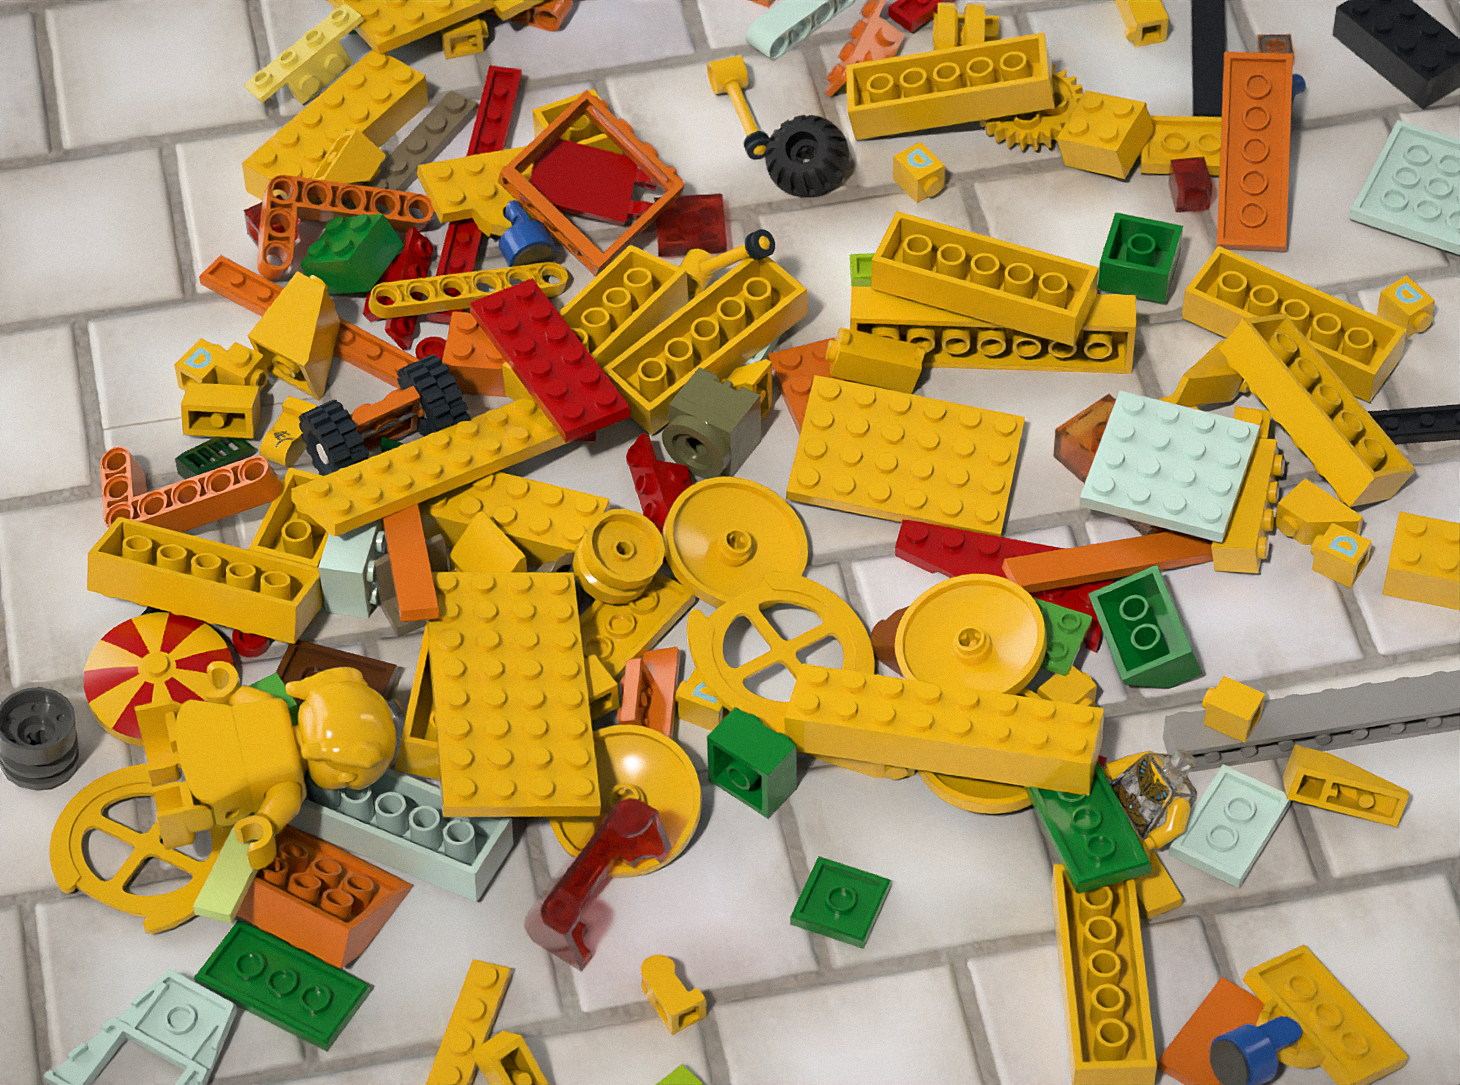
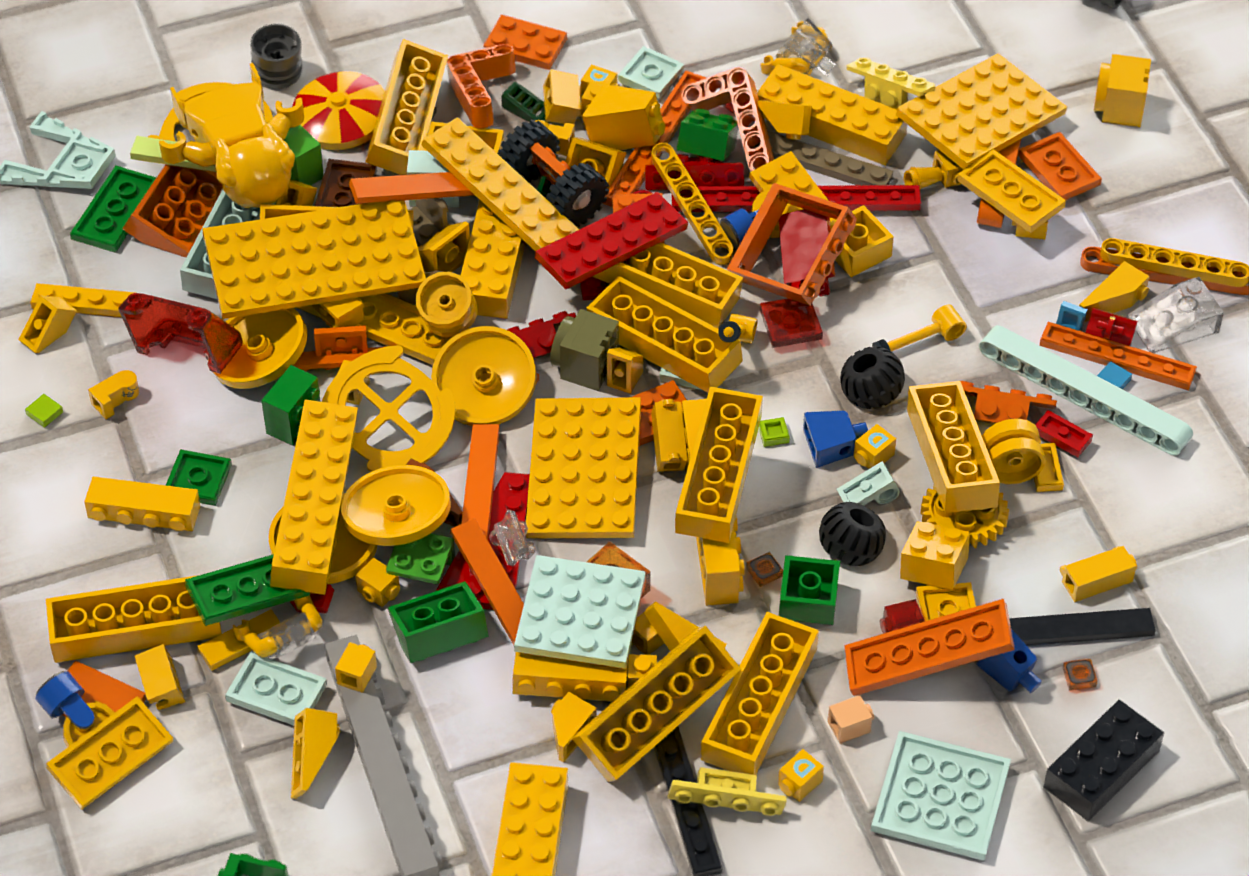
camera: 80 degrees right, 0 degrees up
yellow brick [1310,523,1372,588] -> none
none -> yellow brick [84,476,201,531]
none -> yellow hinge [135,644,185,710]
none -> orange tile [461,424,500,540]
none -> orange plate [483,14,567,70]
none -> clear hips [489,510,536,566]
none -> yellow slope [565,137,626,189]
none -> light aqua plate [618,46,684,100]
none -> light yellow bracket [668,767,787,816]
none -> clear torso [760,18,836,76]
none -> blue torso [803,411,868,468]
none -> black wheel [819,502,886,566]
none -> light nougat brick [828,695,874,744]
none -> light aqua plate [837,461,900,505]
none -> yellow cone [904,167,942,190]

